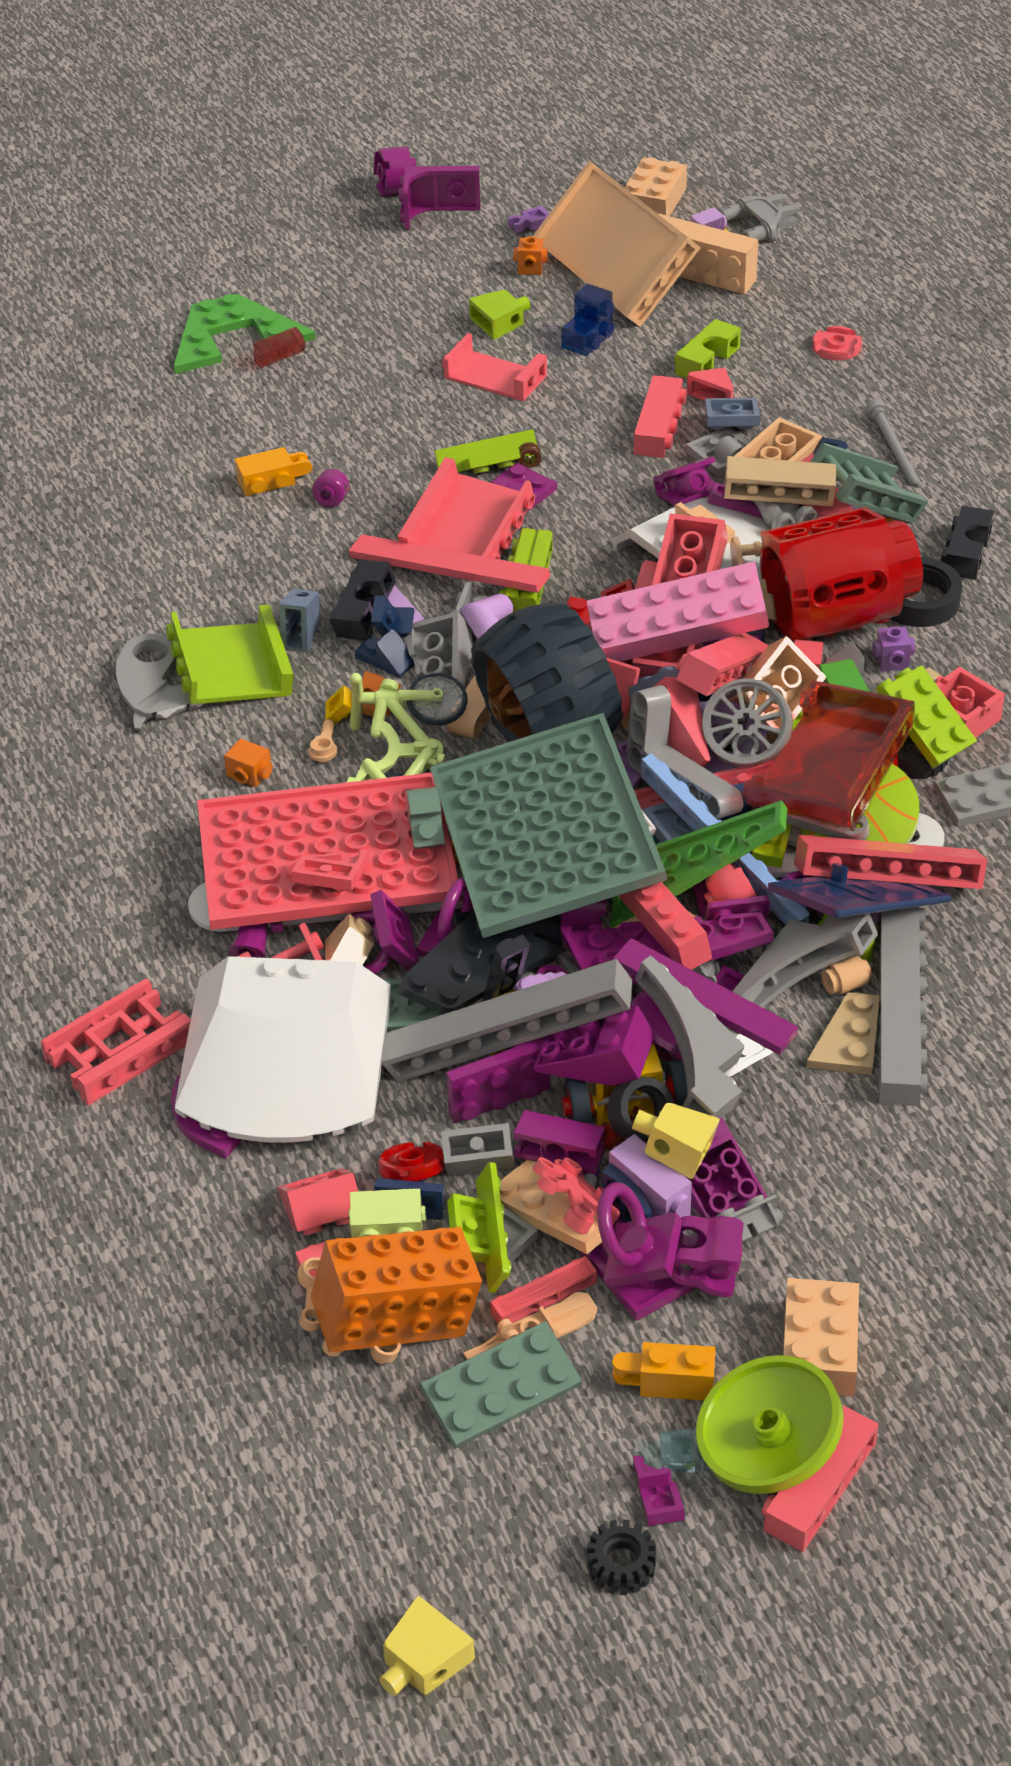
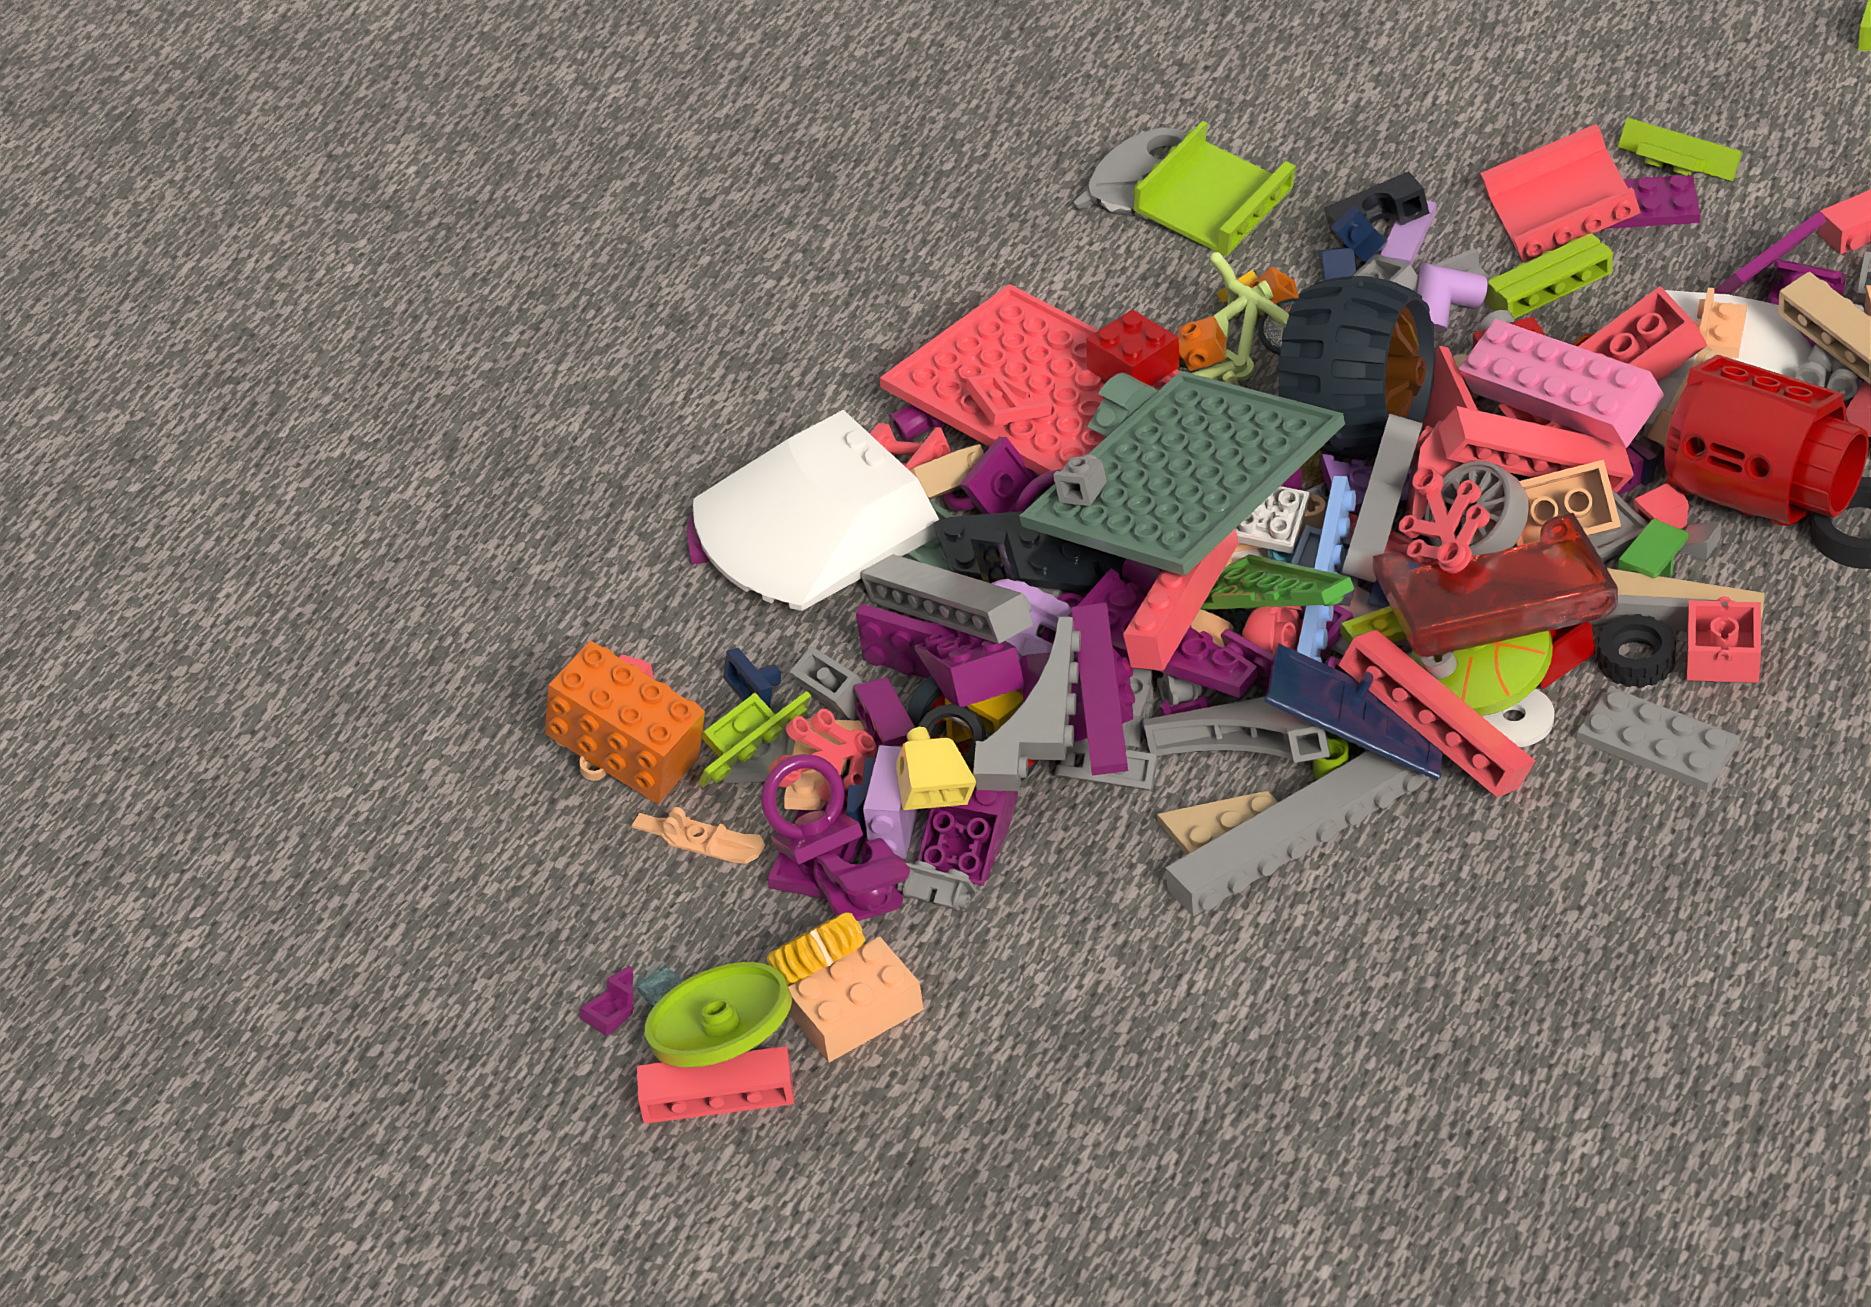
camera: 55 degrees right, 0 degrees up
coral fence [41,978,191,1106] -> none
orange brick [224,738,273,787] -> none
light orange brick [235,447,313,496] -> none
coral slope [277,1168,358,1235] -> none
sand blue torso [279,589,320,653] -> none
light nougat plate [308,720,337,763] -> none
magenta head [312,469,350,507] -> none
coral tile [348,534,550,593] -> none
yellowish green brick [349,1189,426,1238] -> none
red tile [378,1142,445,1181] -> none
light yellow torso [379,1596,475,1696] -> none
sand green plate [420,1321,582,1449] -> none
coral panel [442,333,547,402] -> none
coral piece [490,1256,597,1323] -> none
reddish brown bush [518,442,542,468] -> none
black tyre [587,1519,656,1595] -> none
light orange brick [612,1342,715,1400] -> none
light nougat brick [821,955,872,995] -> none
lime bracket [856,665,977,769] -> none
medium lavender brick [872,626,915,672] -> none
none -> yellow gear [766,913,866,985]
none -> light grey brick [1053,454,1107,506]
none -> red brick [1086,309,1179,386]
none -> orange brick [1177,316,1227,371]
none -> coral plant [1399,466,1490,574]
none -> magenta tile [1714,211,1827,295]

